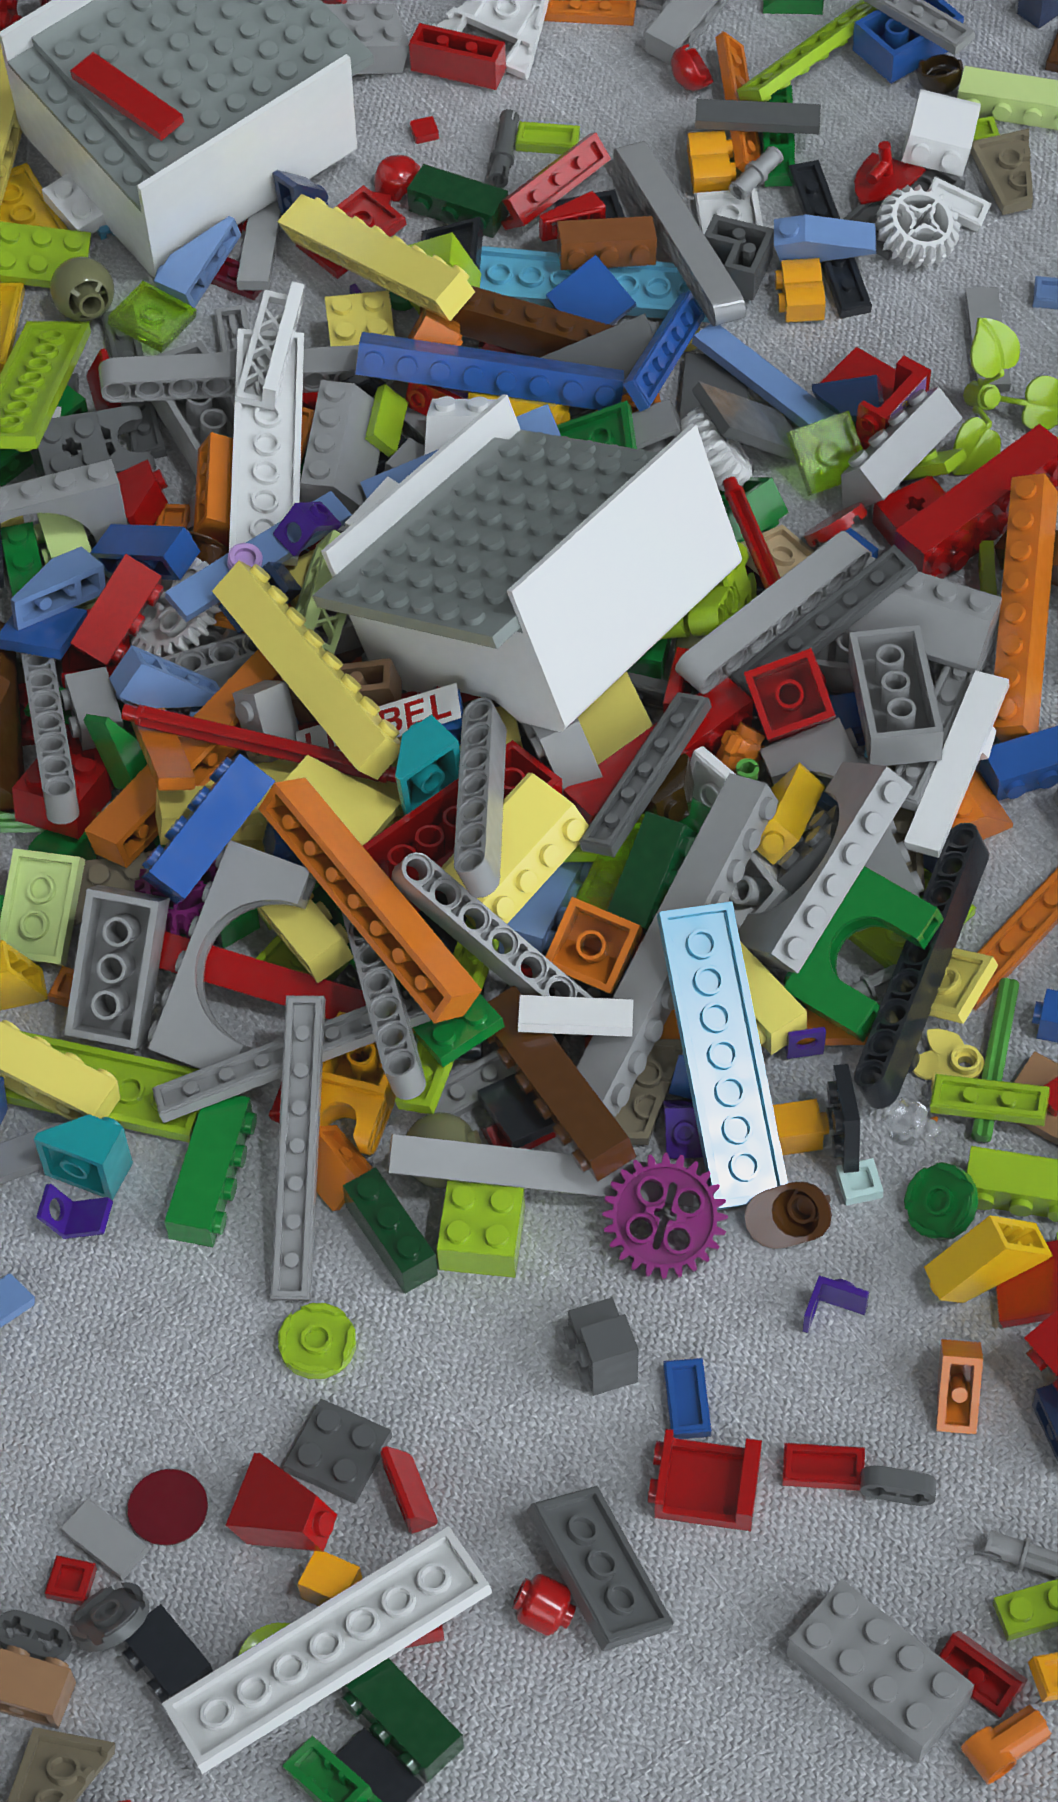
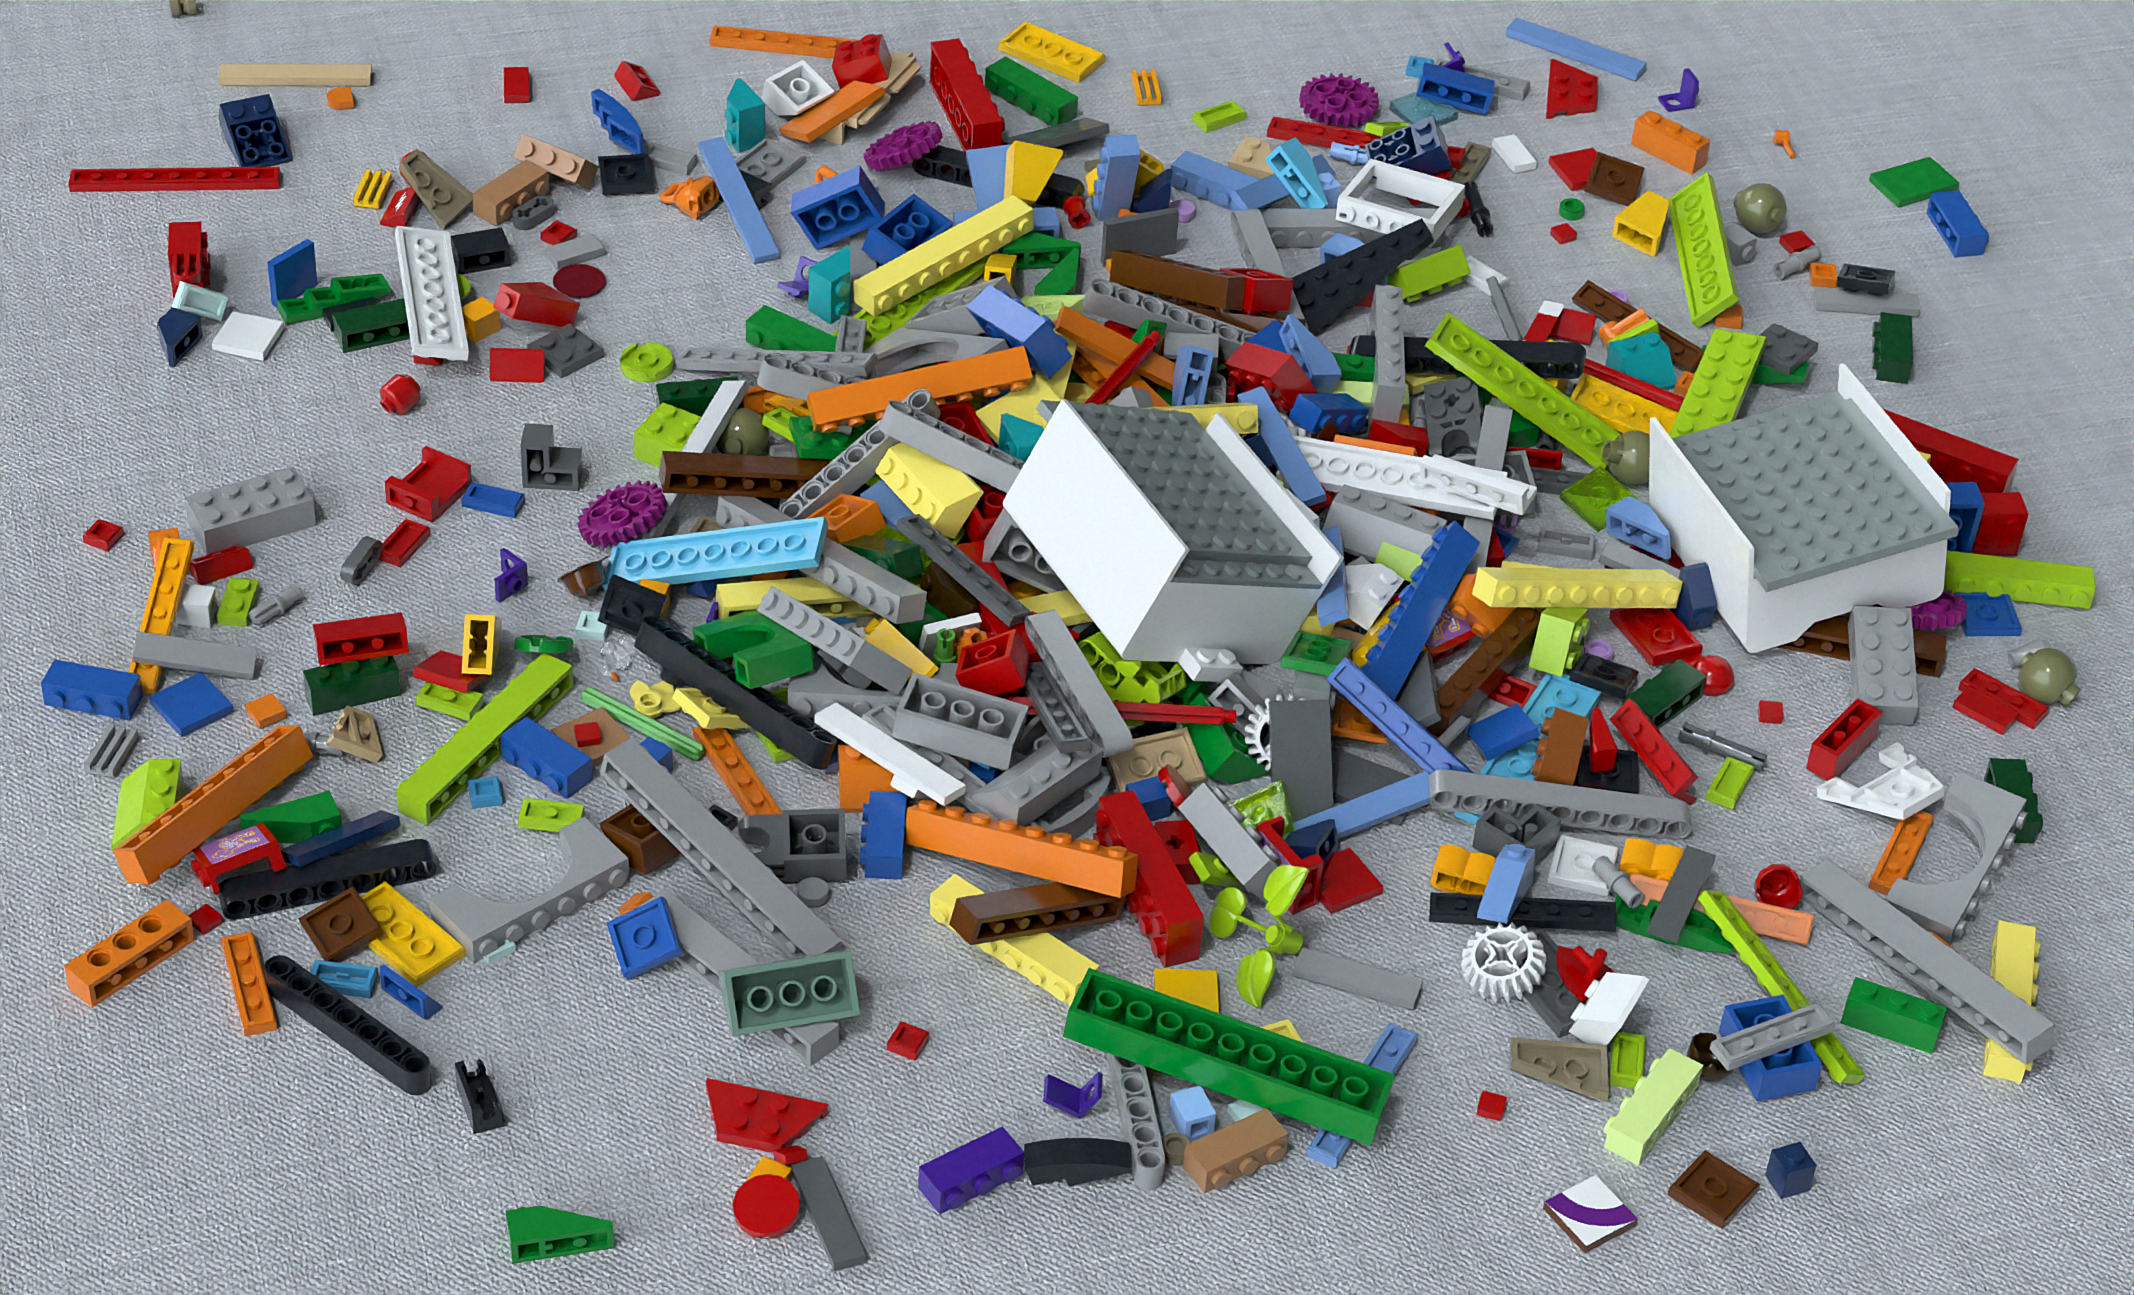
camera: 105 degrees right, 15 degrees down
red tile [70,52,184,141] -> none
dark grey tile [70,1582,150,1652] -> none
lavender tile [227,543,263,571] -> none
dark purple bracket [273,501,342,556] -> none
white tile [518,995,633,1037] -> none
dark grey tile [527,1486,674,1651] -> none
white tile [929,177,992,233] -> none
lime tile [930,1074,1050,1126] -> none
orange slope [936,1339,983,1434] -> none

